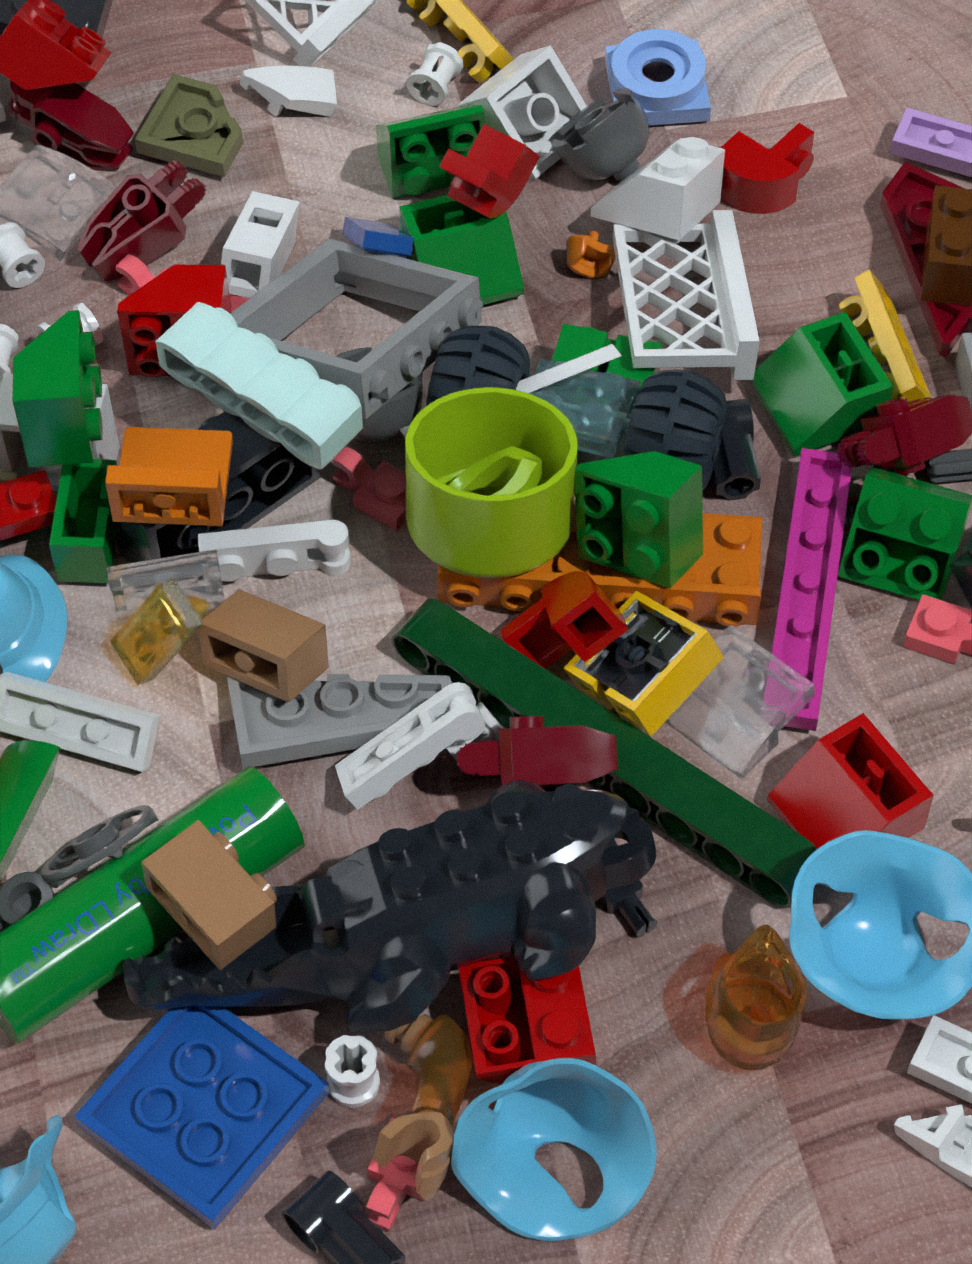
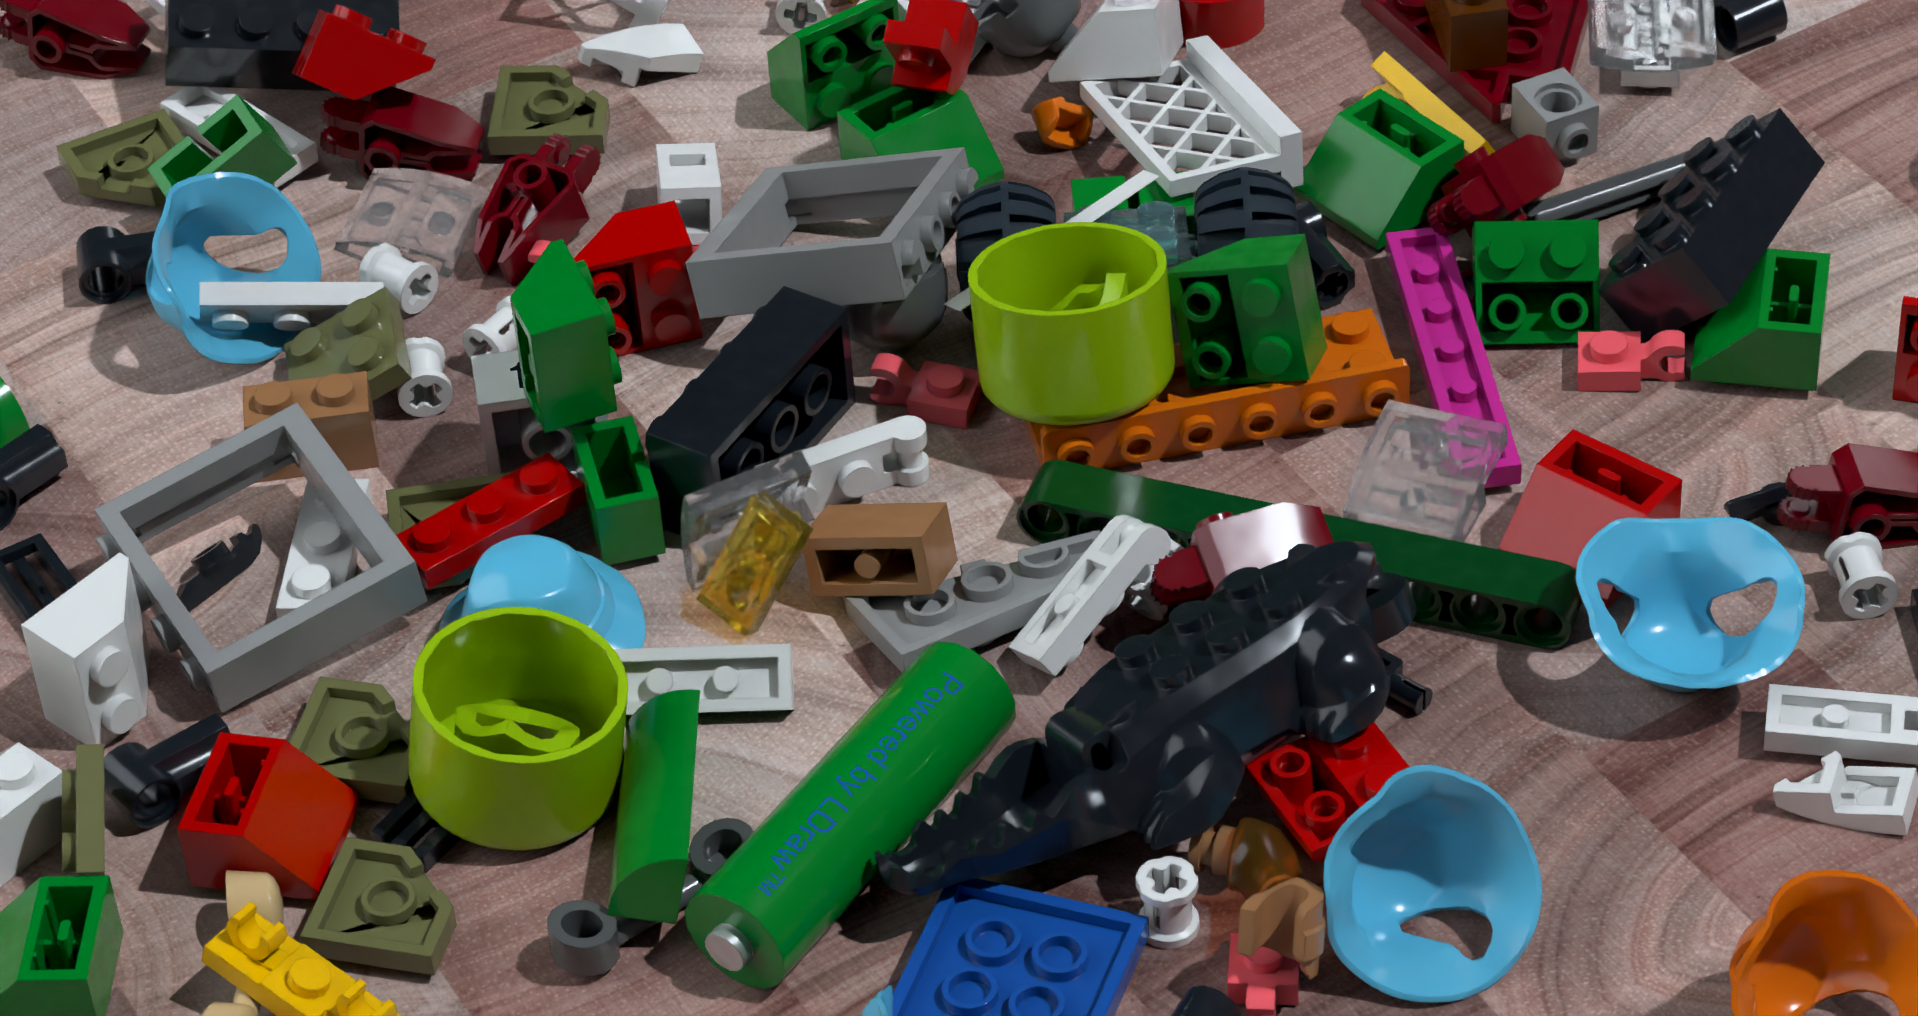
camera: 15 degrees left, 15 degrees down
dark grey wheel [41,805,159,888] -> none
orange bracket [105,427,233,526] -> none
medium nougat brick [142,820,277,970] -> none
light aqua brick [155,302,363,469] -> none
blue tile [342,217,414,257] -> none
red brick [500,571,628,669] -> none
piece [564,591,724,737] -> none
clear orange helmet [706,925,807,1070] -> none

